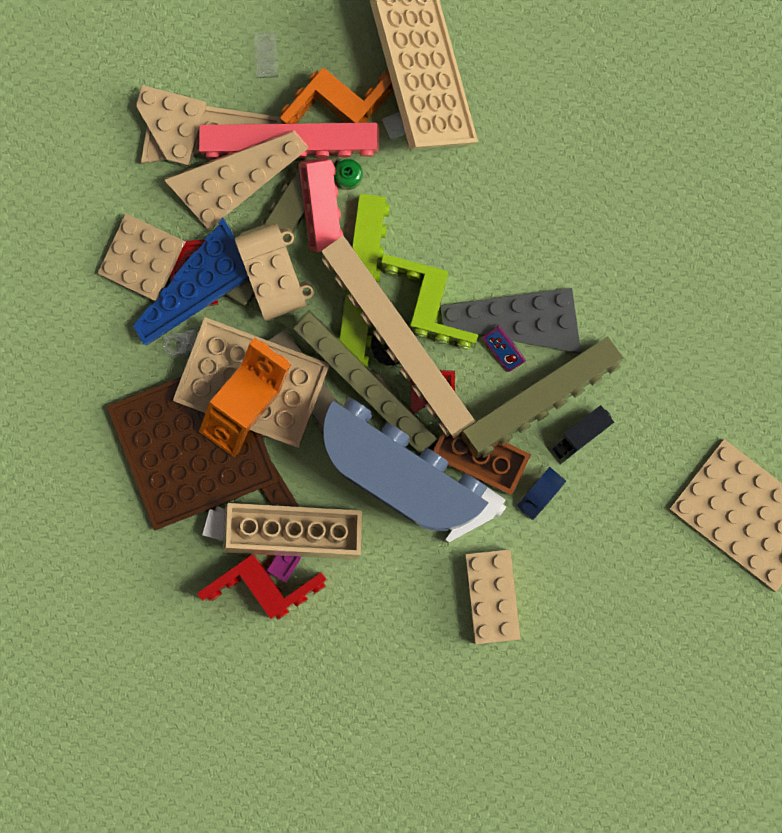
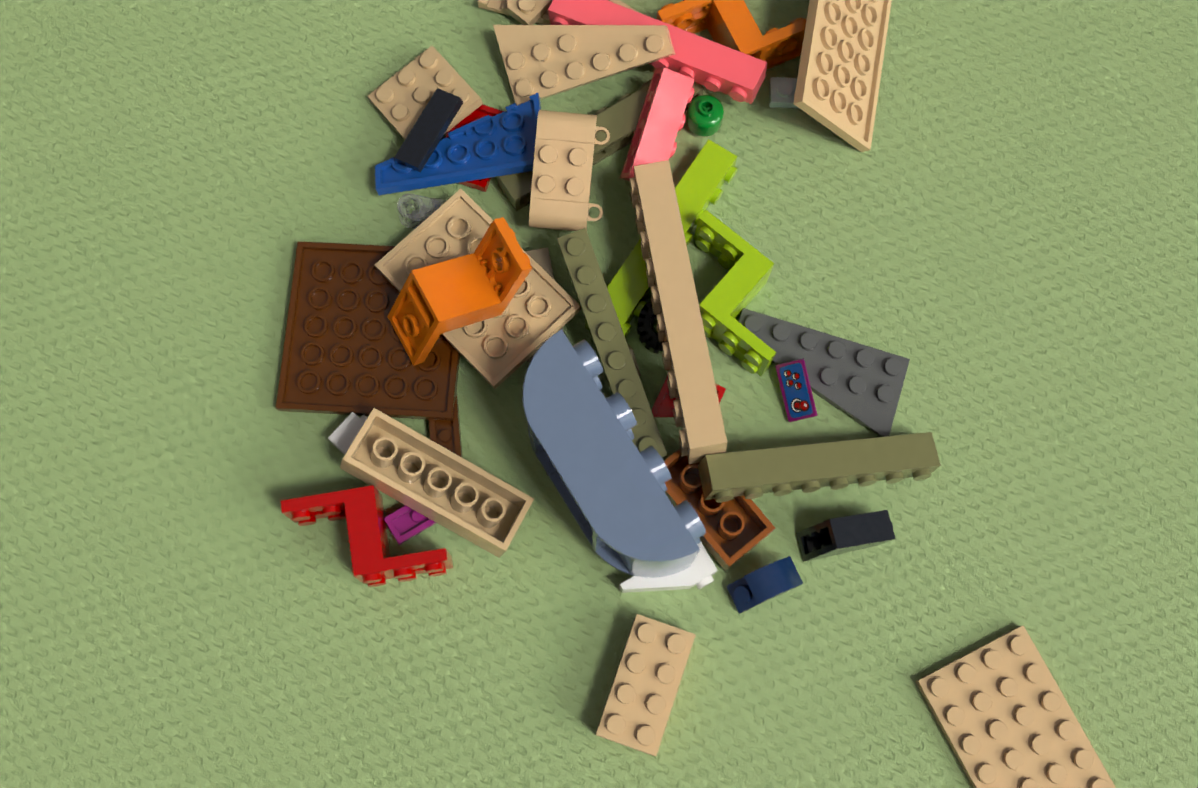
camera: 15 degrees right, 10 degrees down
none -> black tile [394,88,463,172]

